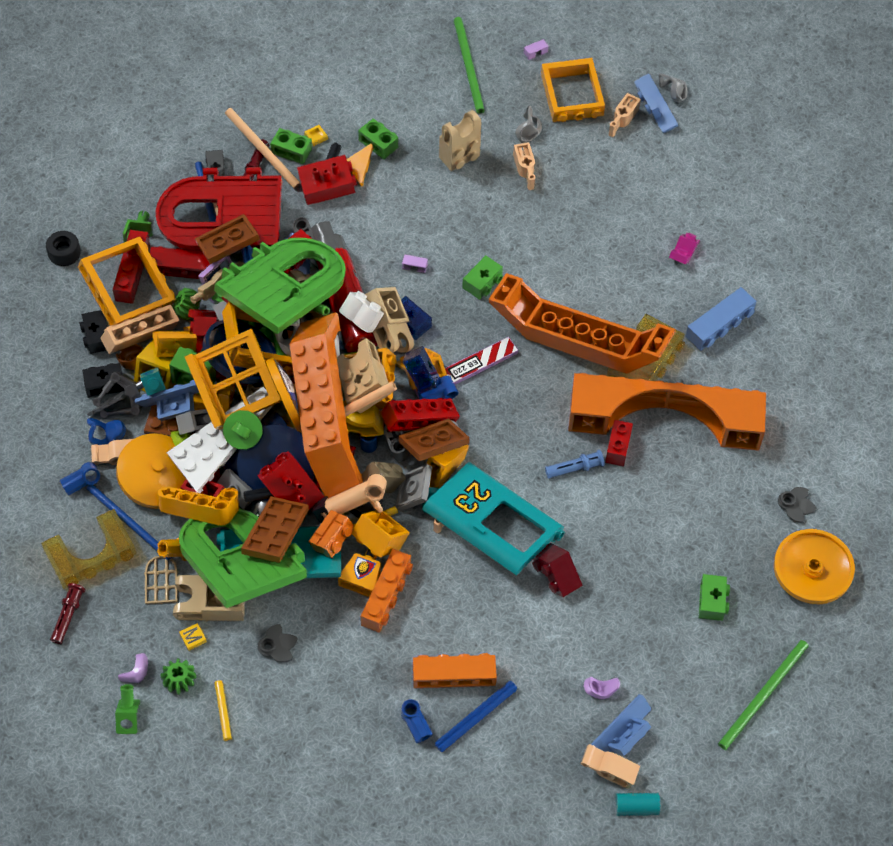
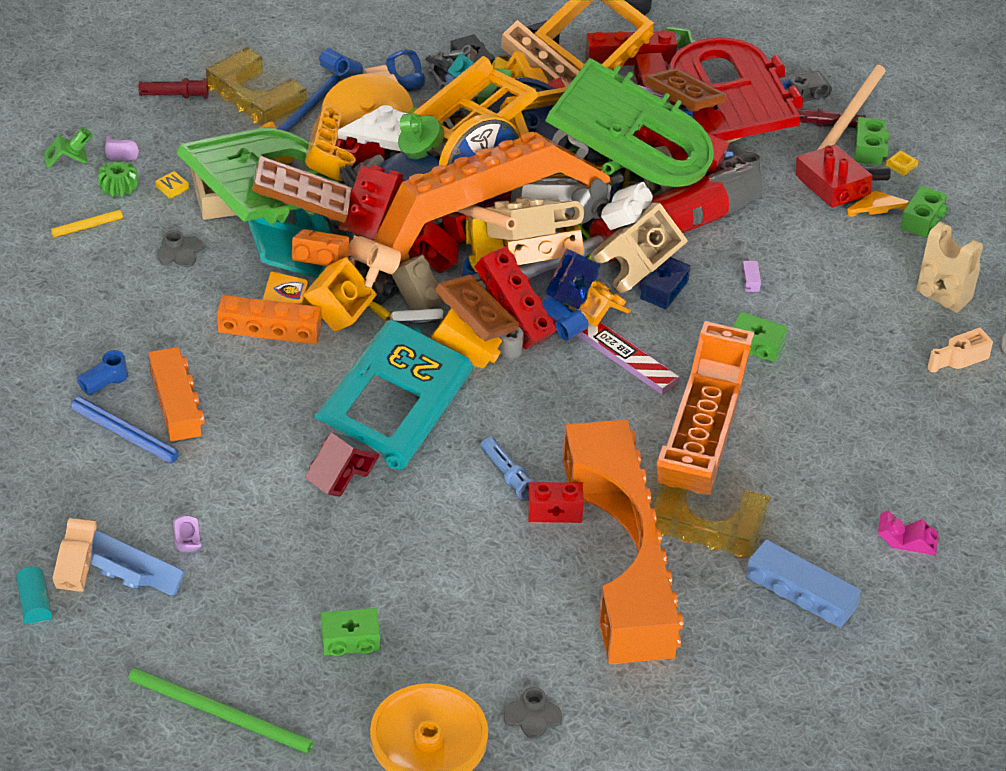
camera: 75 degrees right, 15 degrees down
none -> dark grey plate [571,178,610,223]

